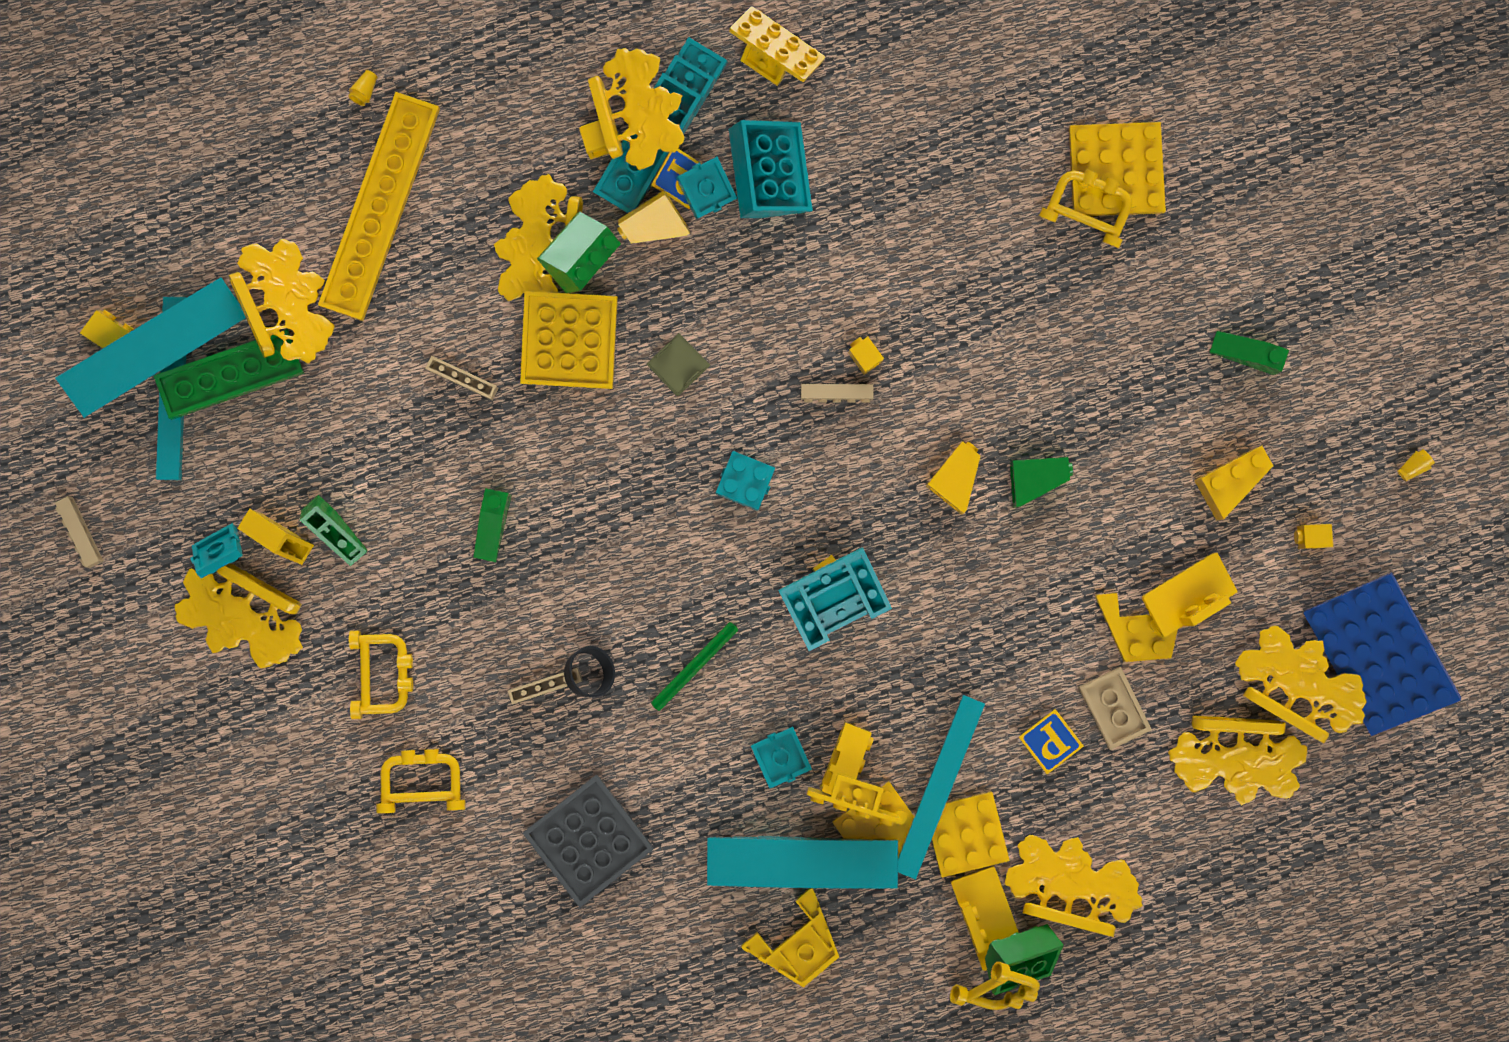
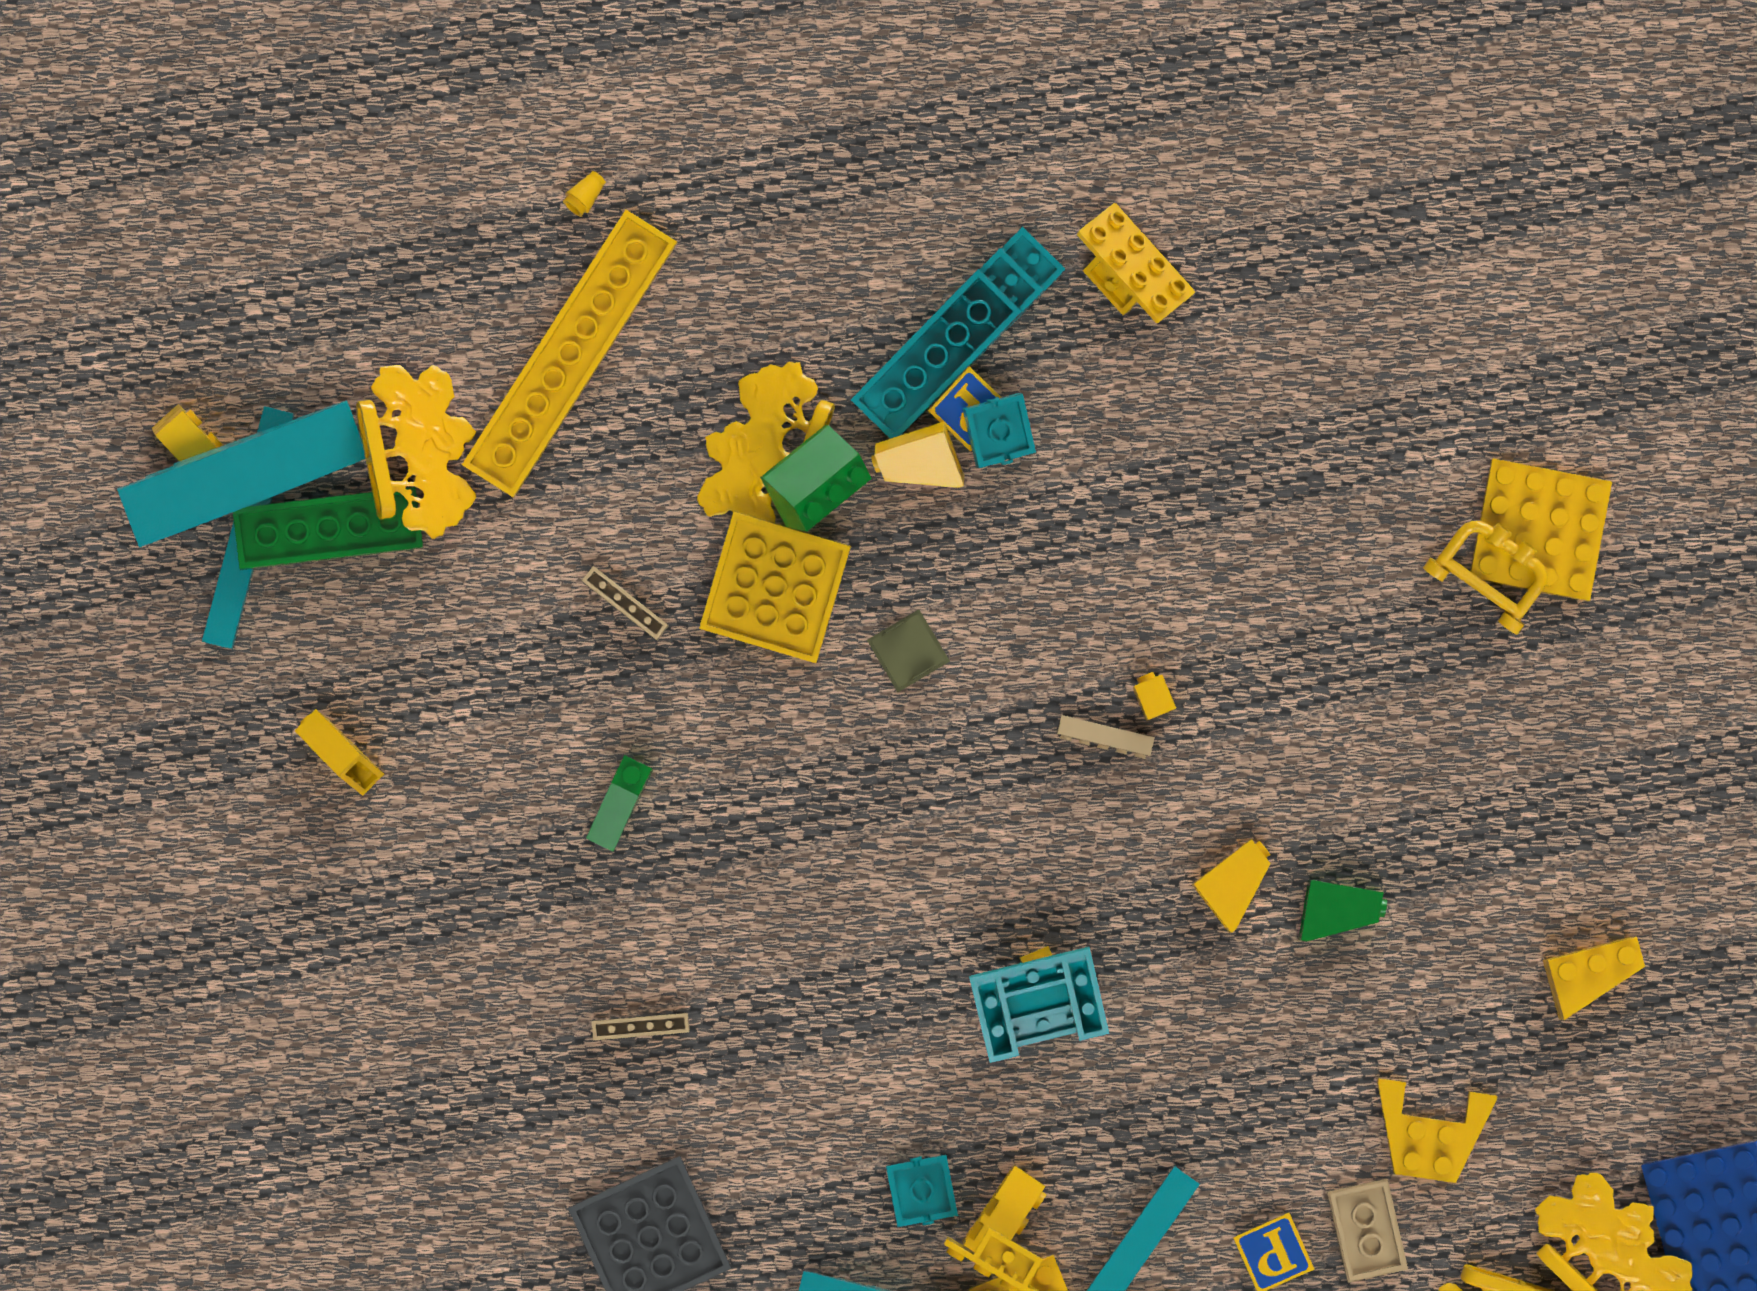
camera: 15 degrees right, 0 degrees up
tan piece [55,496,104,568] -> none
yellow plant [174,563,303,669] -> none
teal plate [190,523,243,578] -> none
green slope [300,495,368,566] -> none
yellow bar [349,631,413,720] -> none
yellow bar [376,749,466,813] -> none
black tyre [564,646,615,697] -> none
yellow panel [579,120,609,159] -> none
yellow plant [588,48,684,170] -> none
green axle [651,622,738,711] -> none
teal plate [715,451,775,511] -> none
teal slope [728,120,813,218] -> none
yellow bracket [1142,552,1237,637] -> none
green slope [1209,331,1289,375] -> none
yellow brick [1294,524,1333,549] -> none

